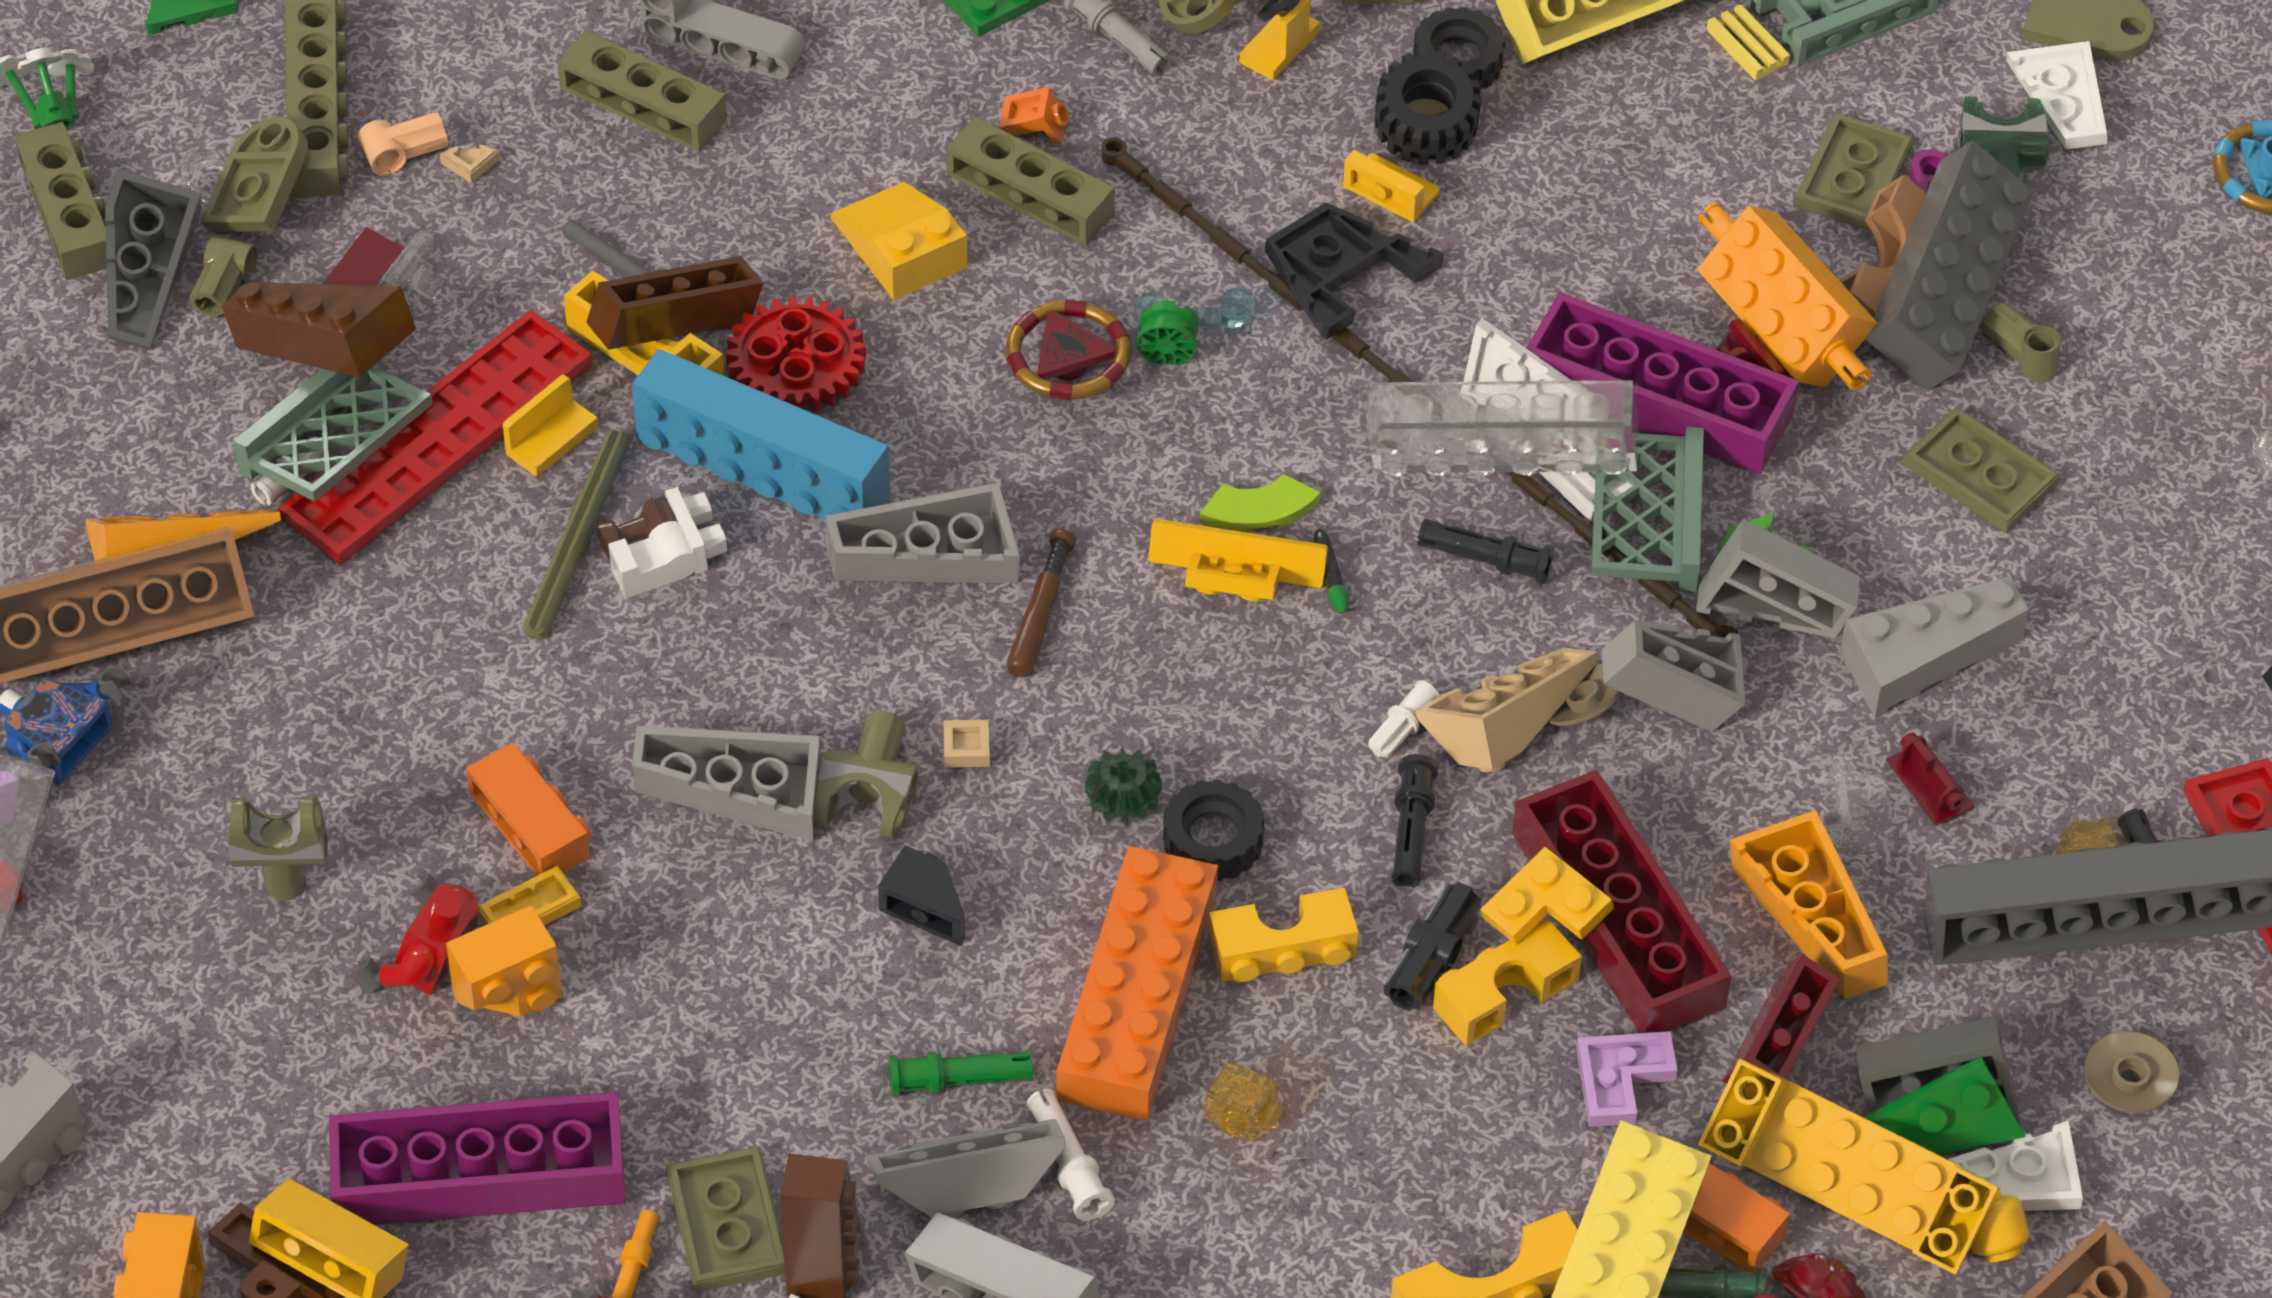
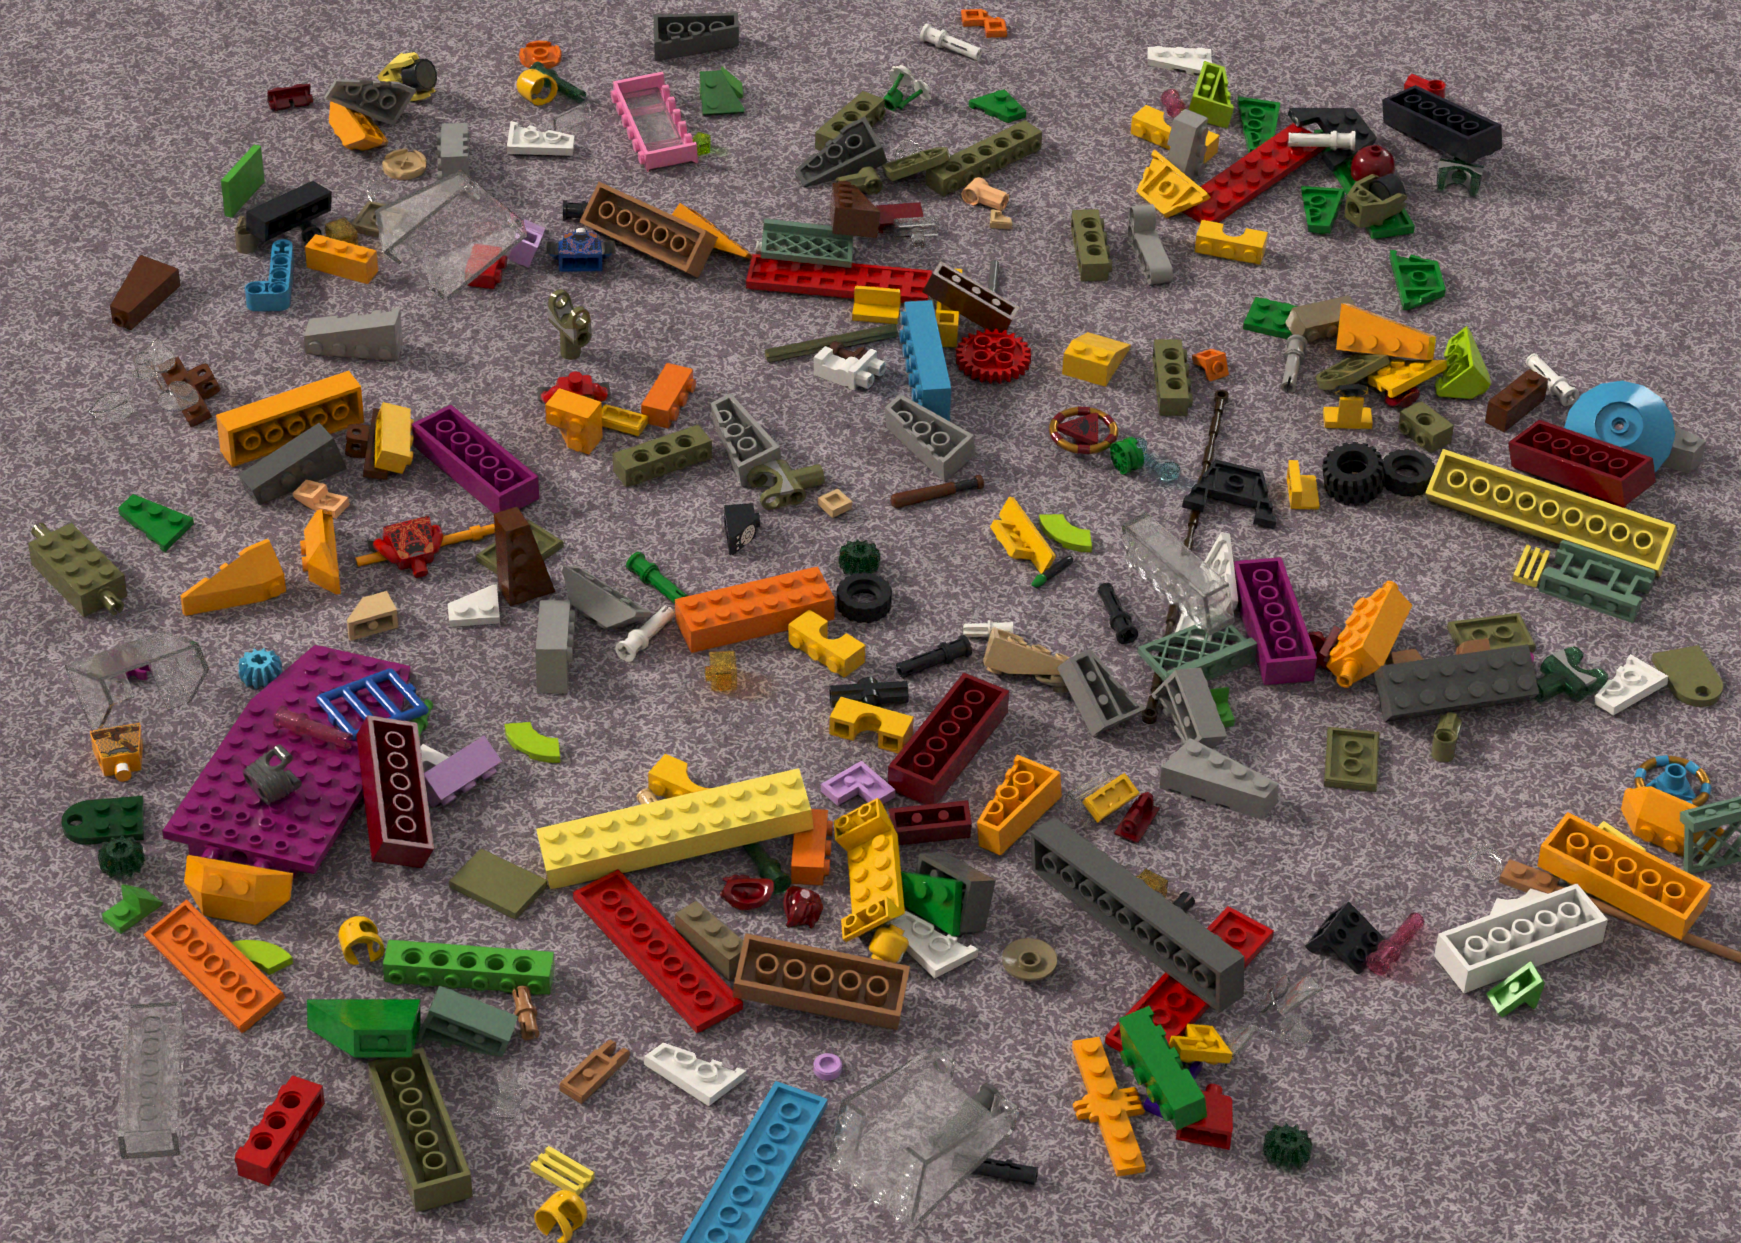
camera: 55 degrees right, 10 degrees down
yellow plate [1480,847,1614,945] -> none
none -> olive brick [612,424,712,487]
none -> yellow plate [1082,772,1140,823]

